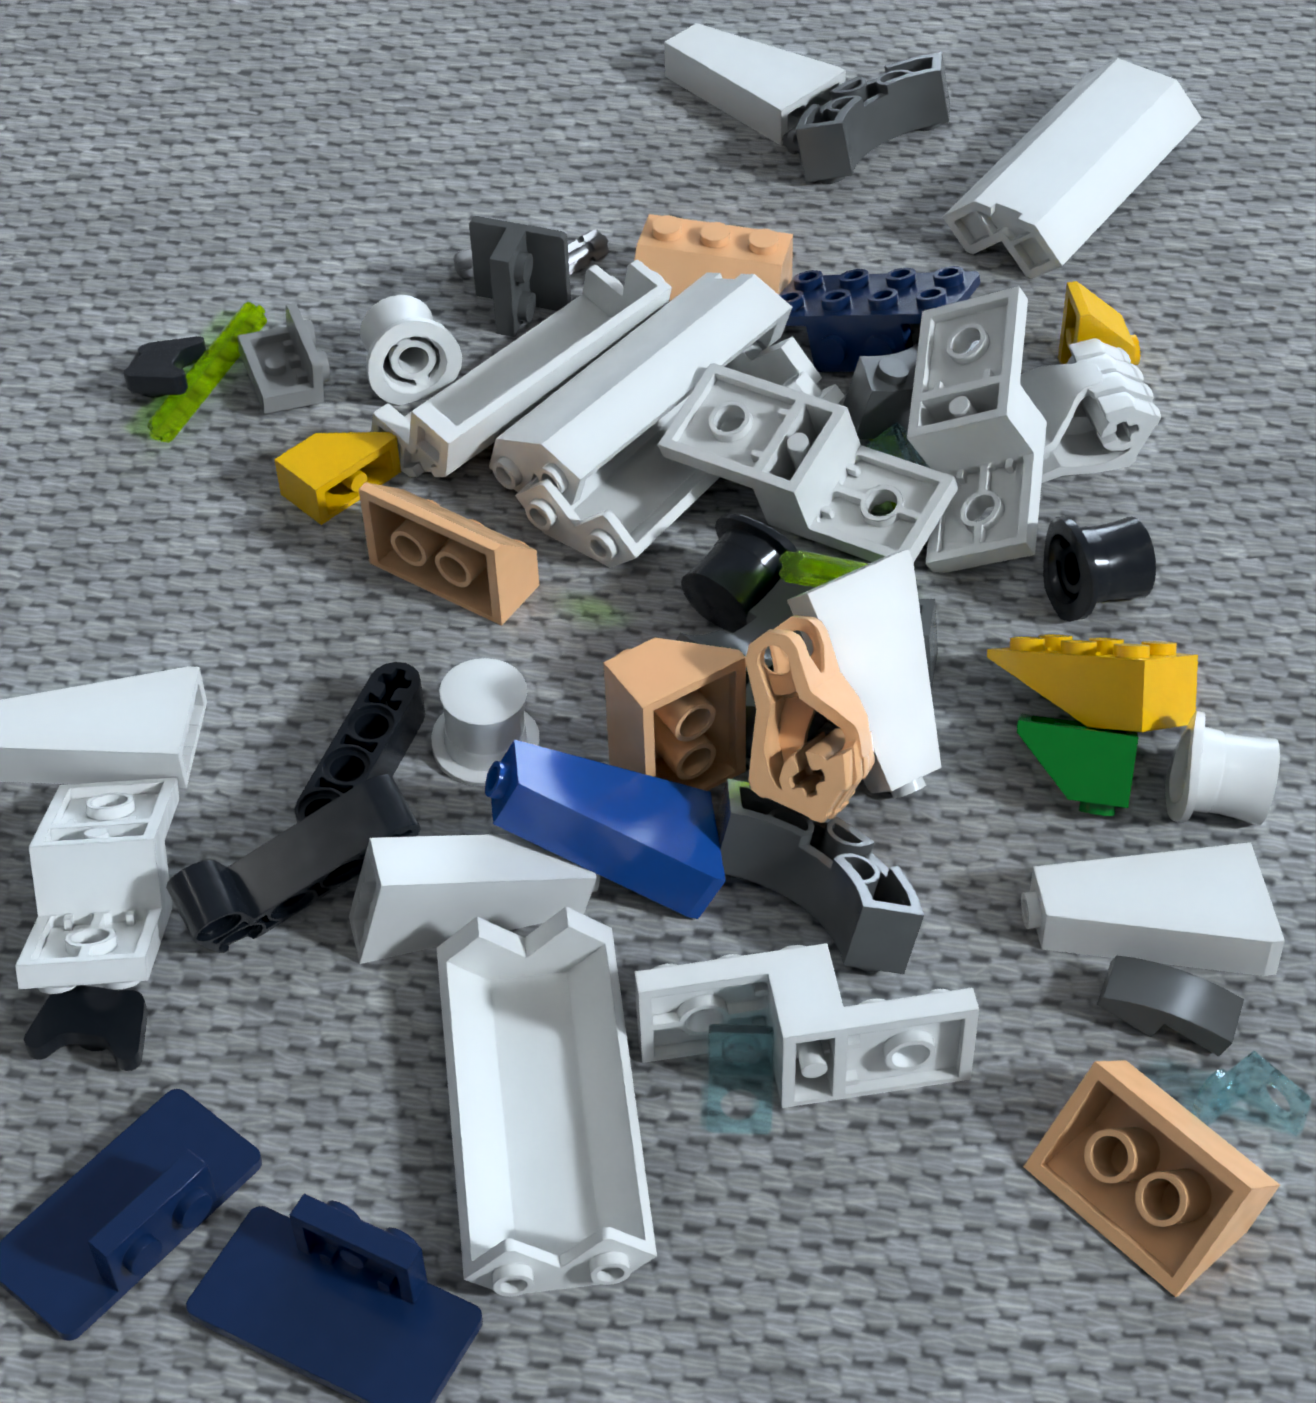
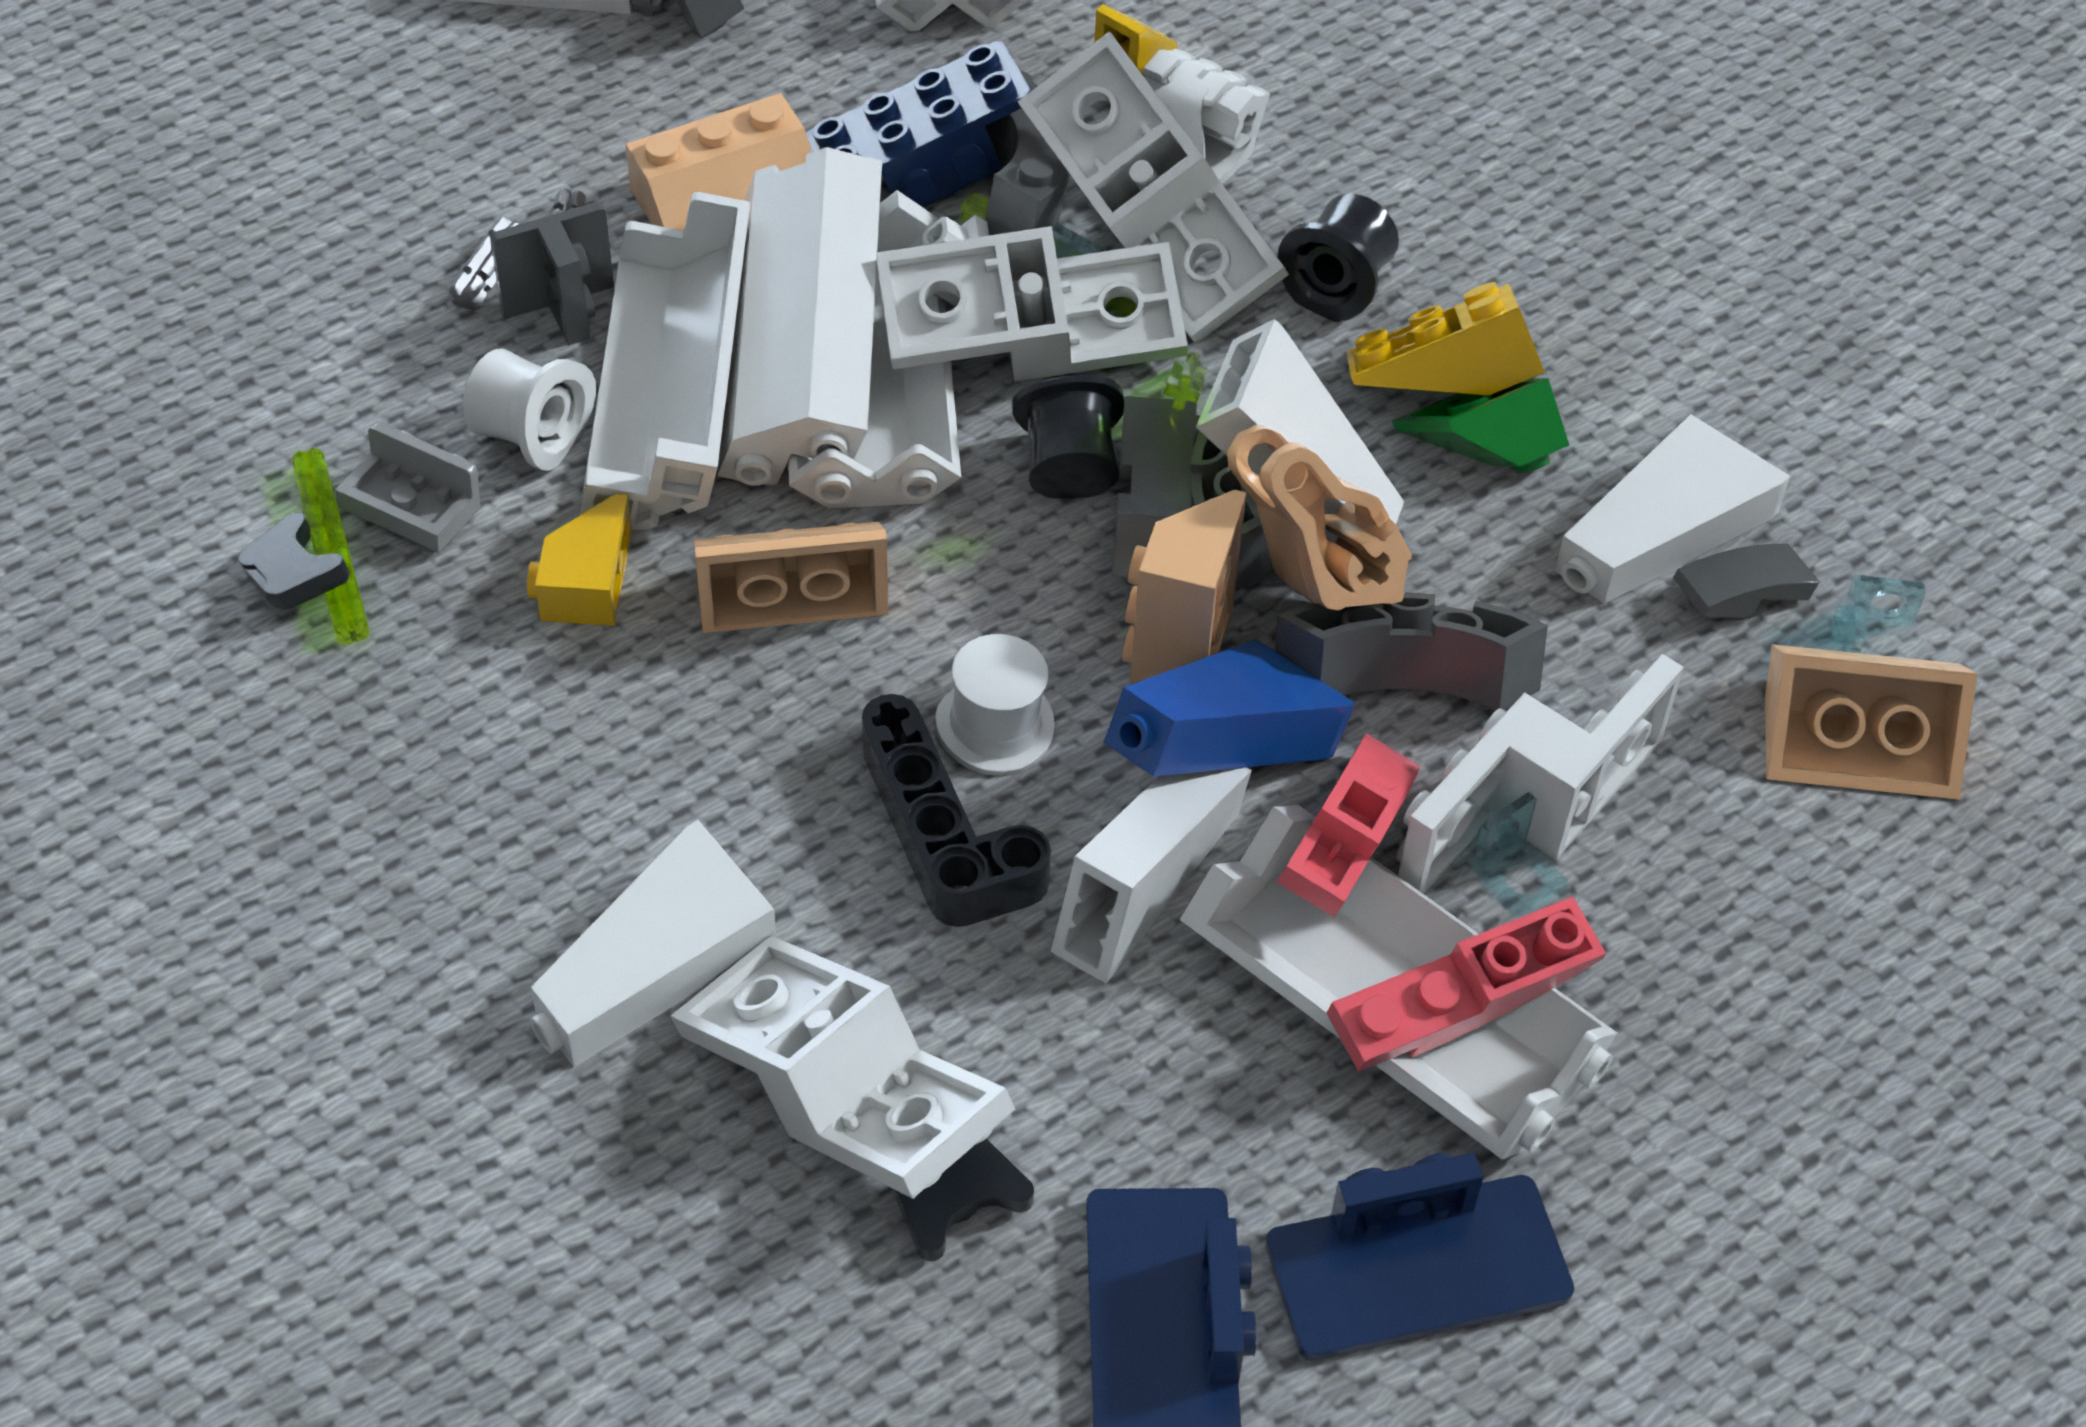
camera: 45 degrees left, 5 degrees up
black beam [166,774,421,953] -> none
white piece [1165,711,1280,826] -> none
none -> coral slope [1277,733,1421,918]
none -> coral slope [1326,896,1606,1072]

